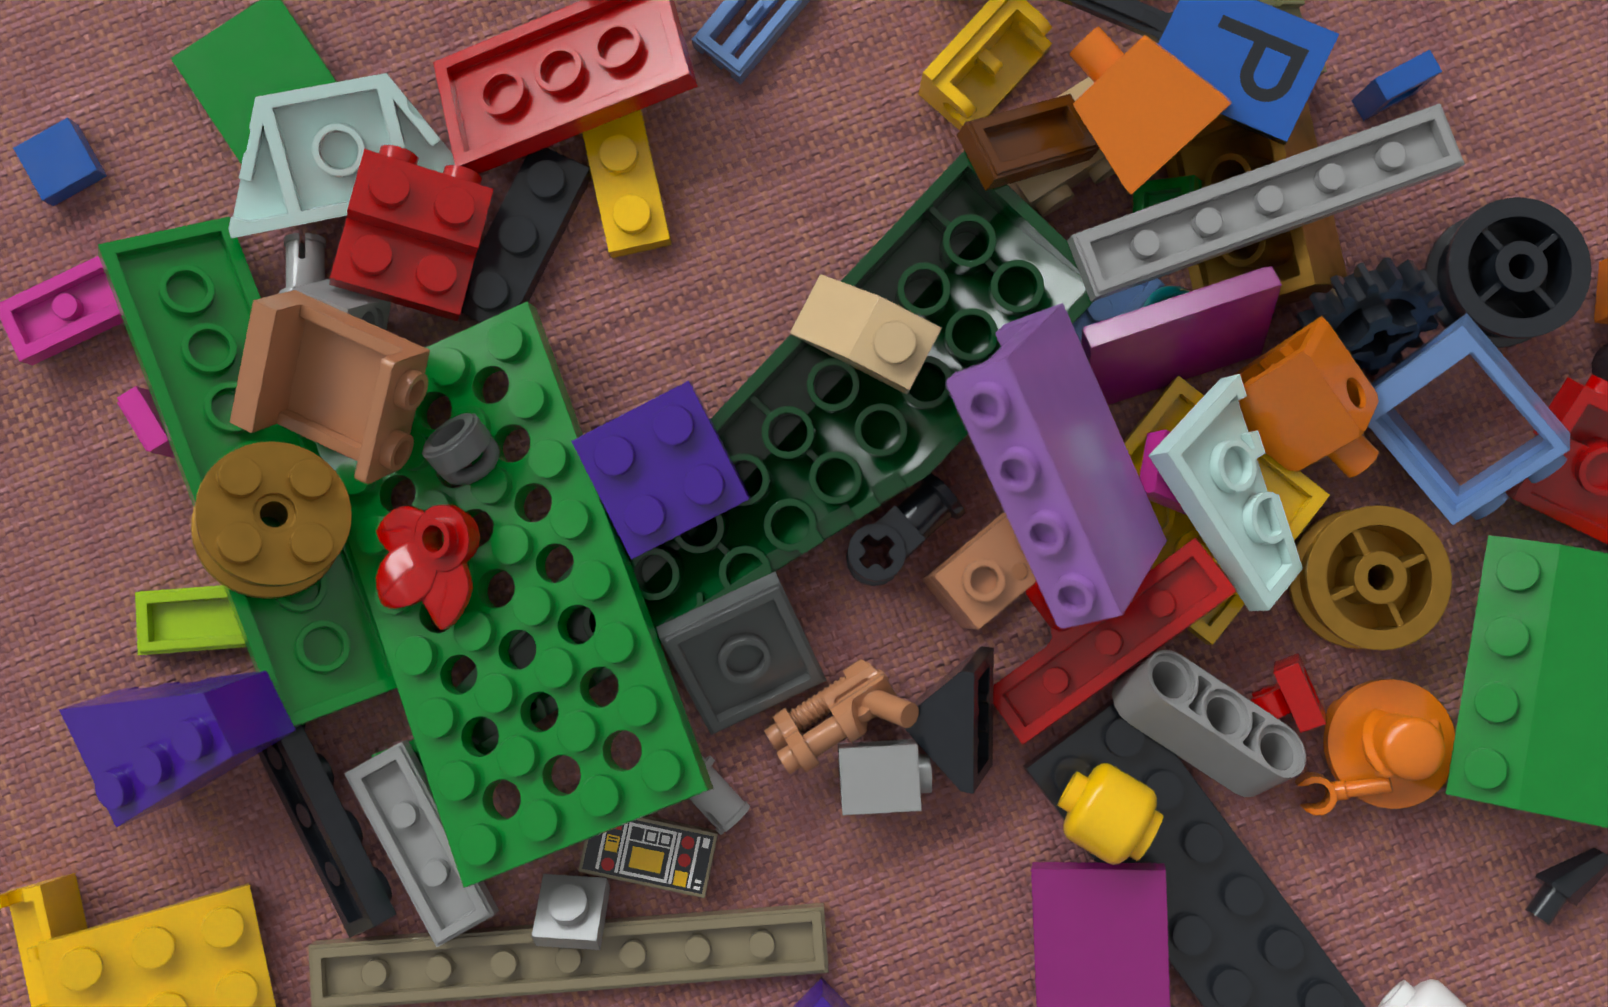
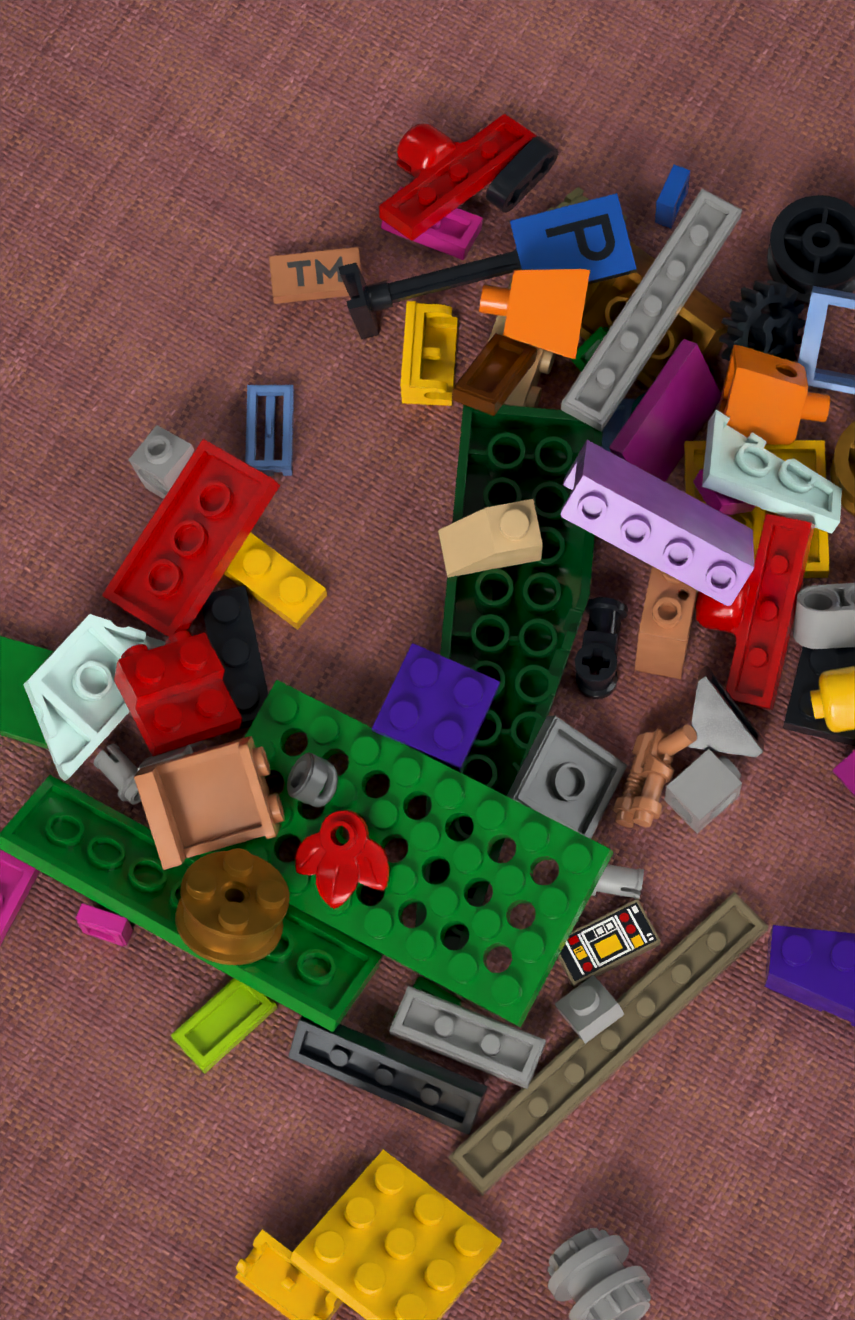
camera: 35 degrees left, 15 degrees down
dark purple wedge [59,671,296,827] -> none

